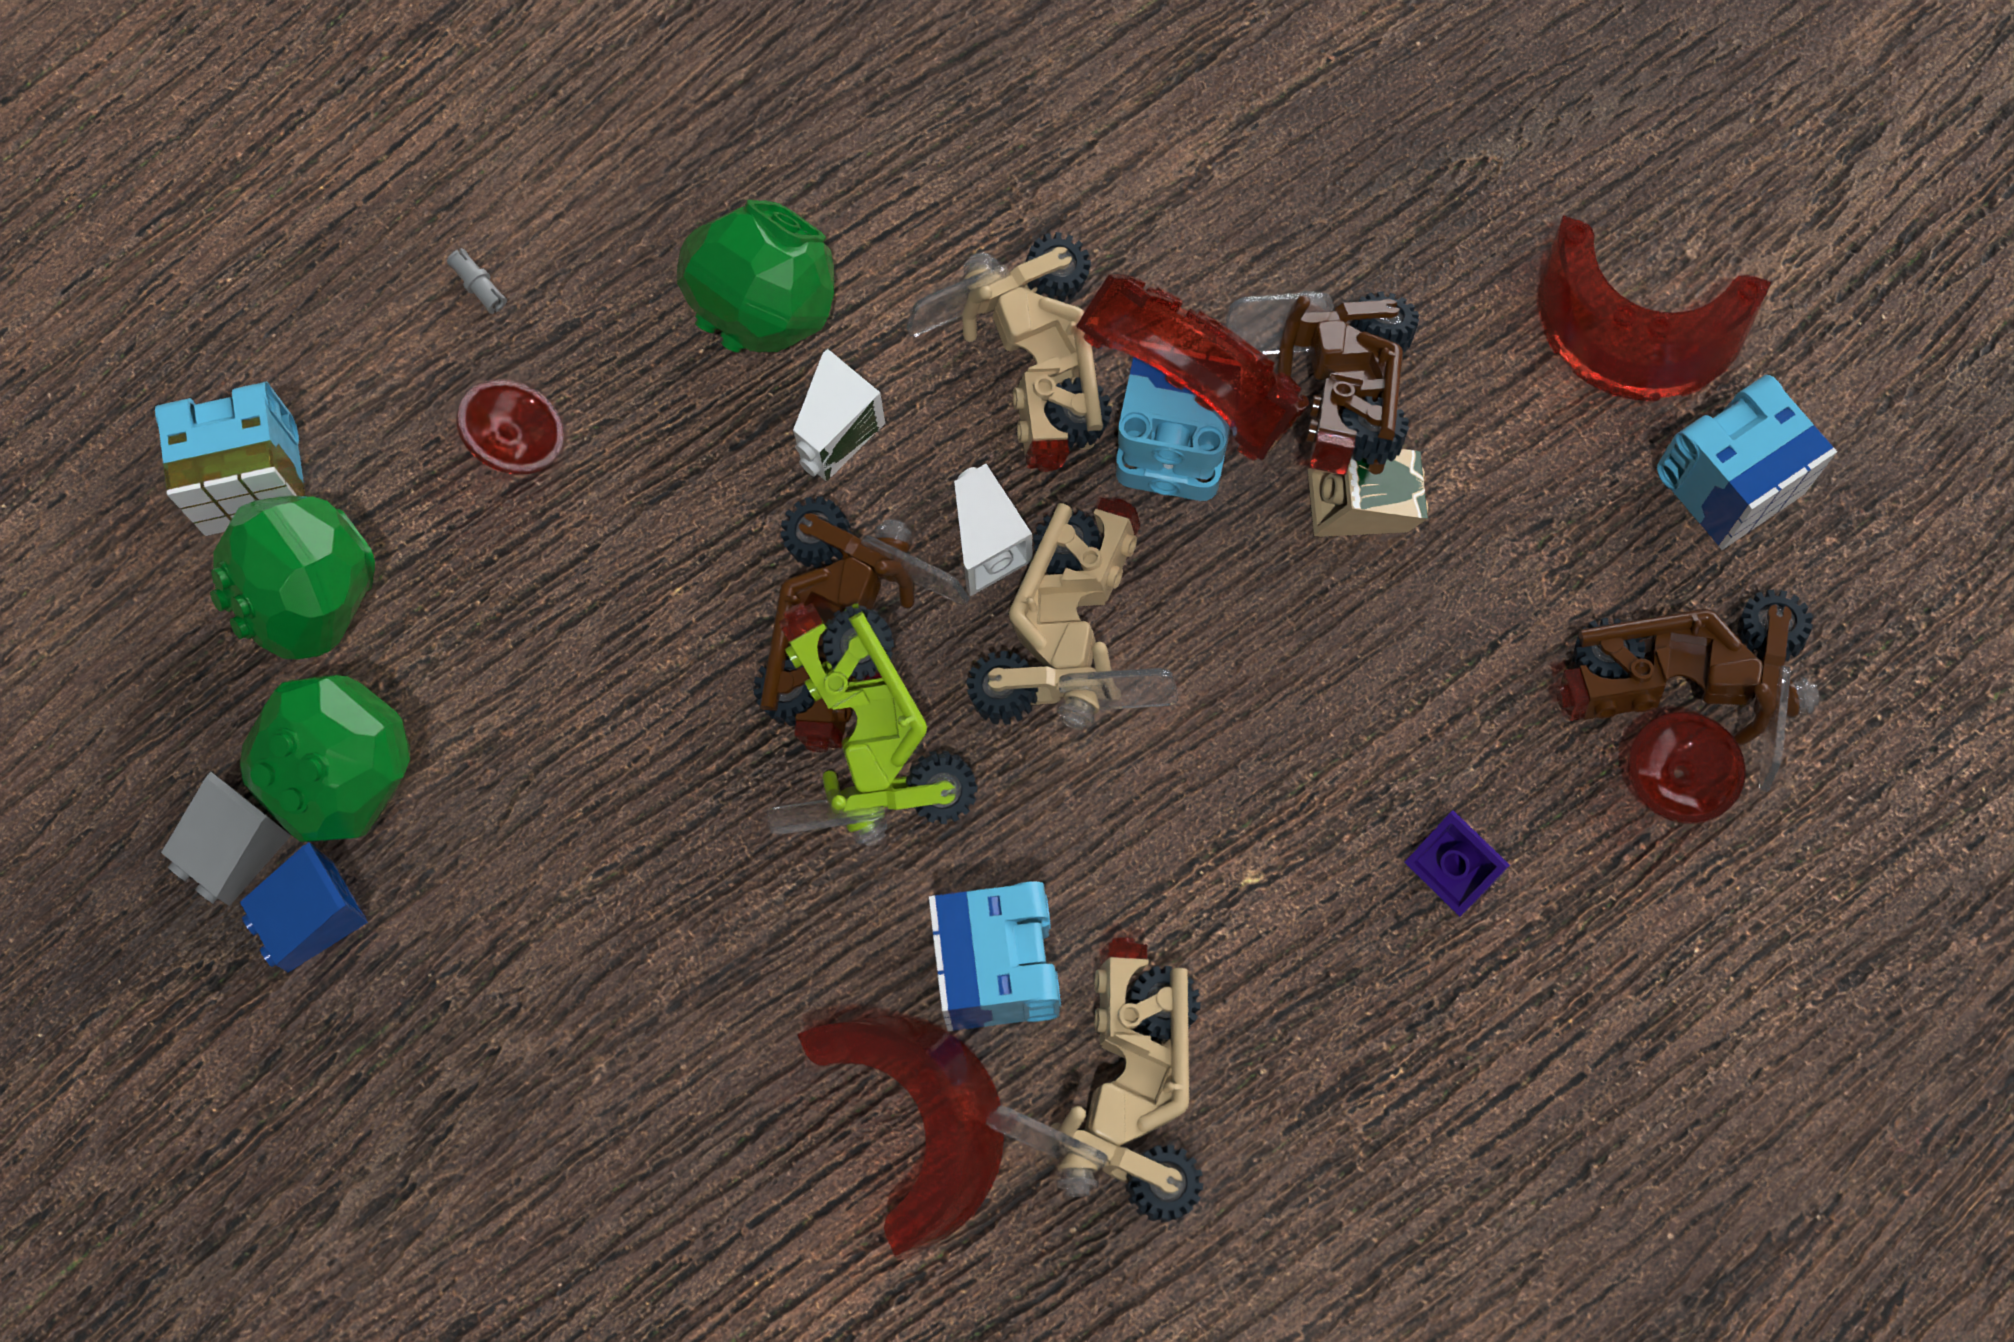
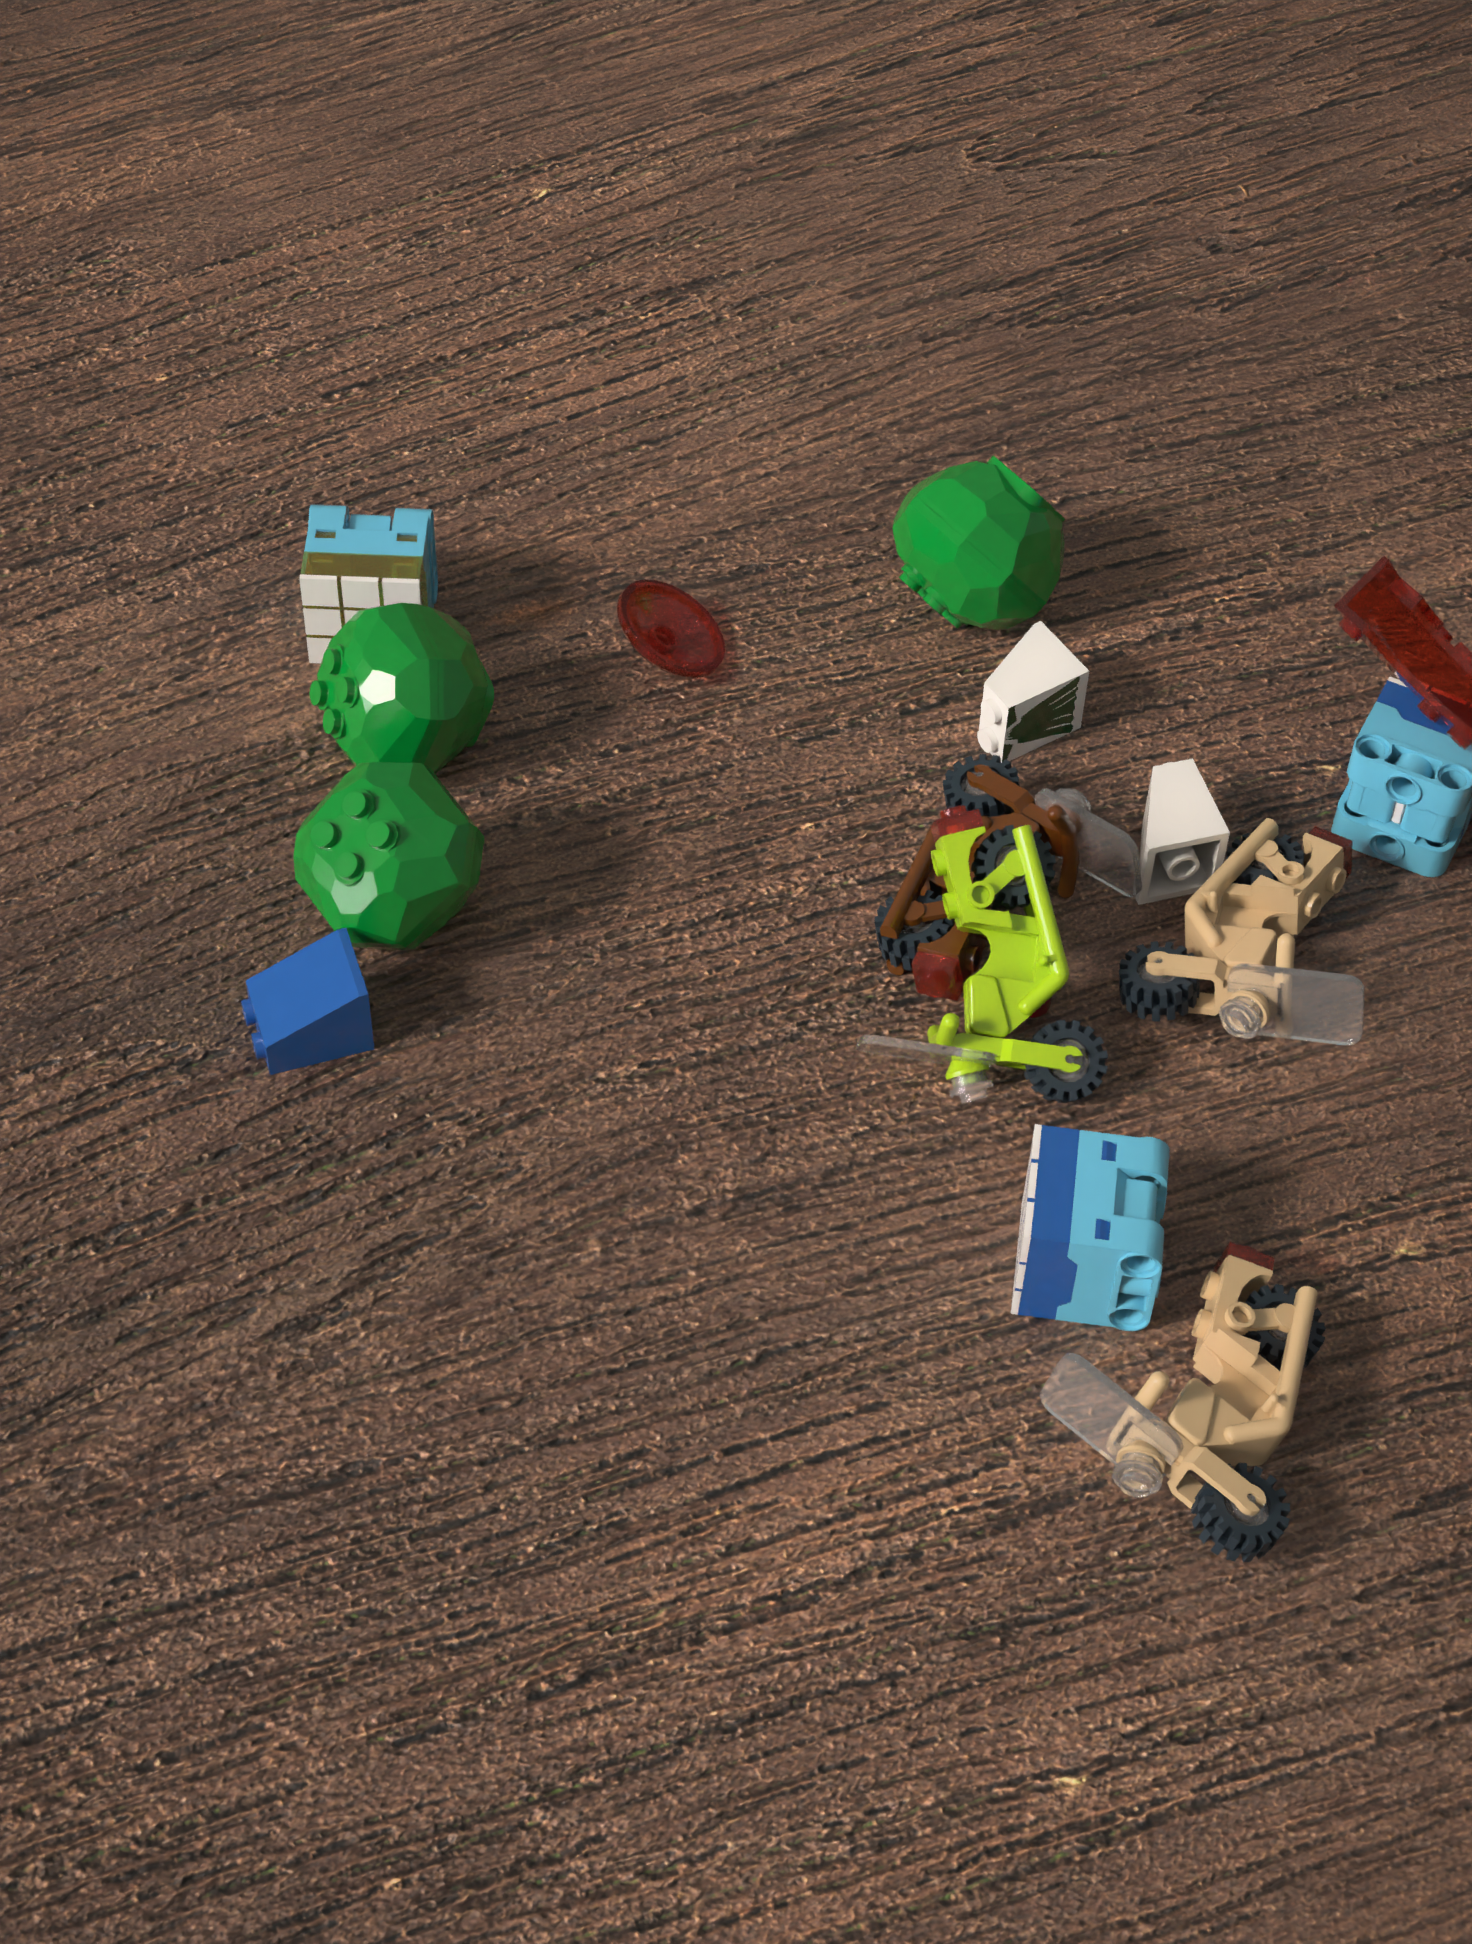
camera: 10 degrees right, 20 degrees down
light grey slope [161,772,291,906] -> none
light grey pin [447,248,507,314] -> none
clear red windscreen [797,1016,1004,1262] -> none
tan piece [906,232,1112,472] -> none

